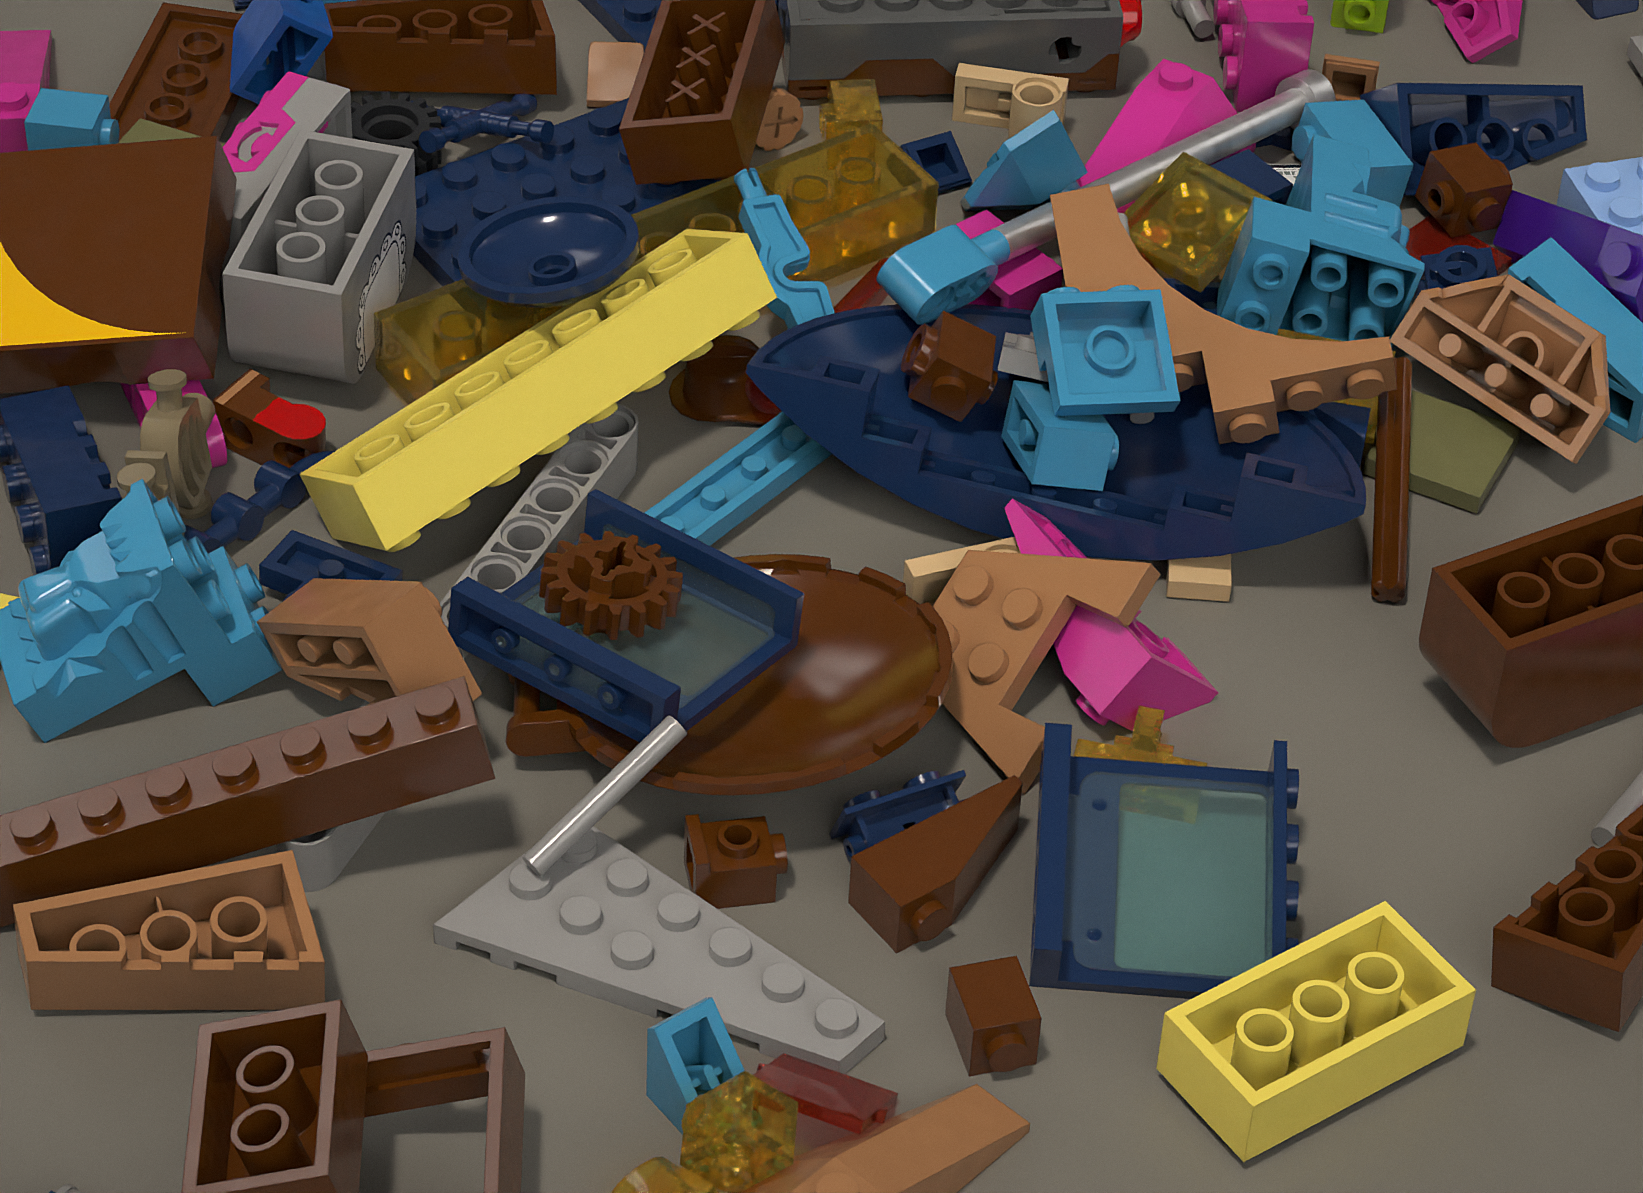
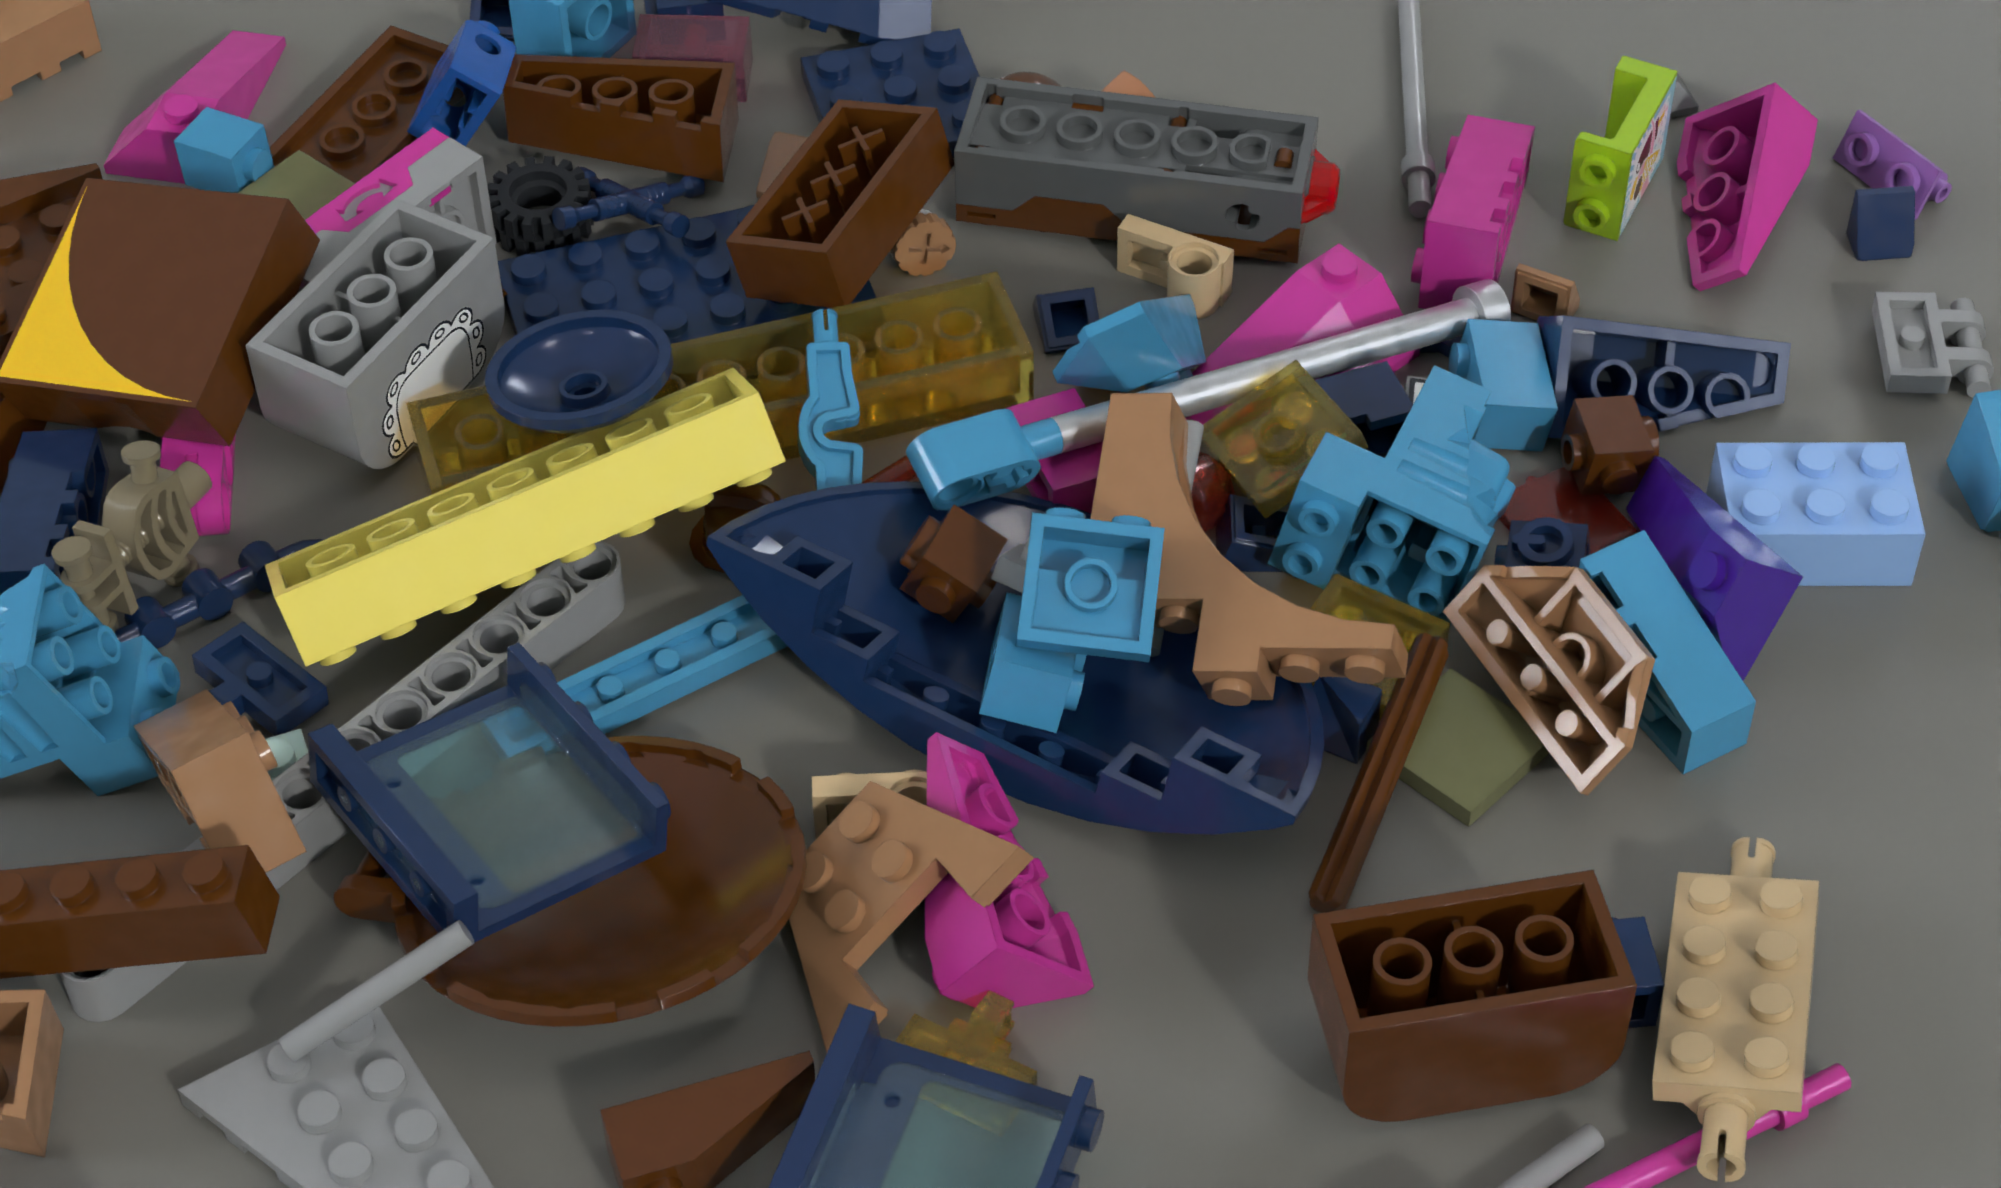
camera: 20 degrees right, 5 degrees up
reddish brown leg [213,368,326,468] -> none
reddish brown gear [539,531,683,640] -> none
reddish brown brick [684,814,788,909] -> none
clear yellow brick [819,79,883,167] -> none
dark blue hinge [829,770,967,863] -> none
tan tile [1166,554,1232,602] -> none

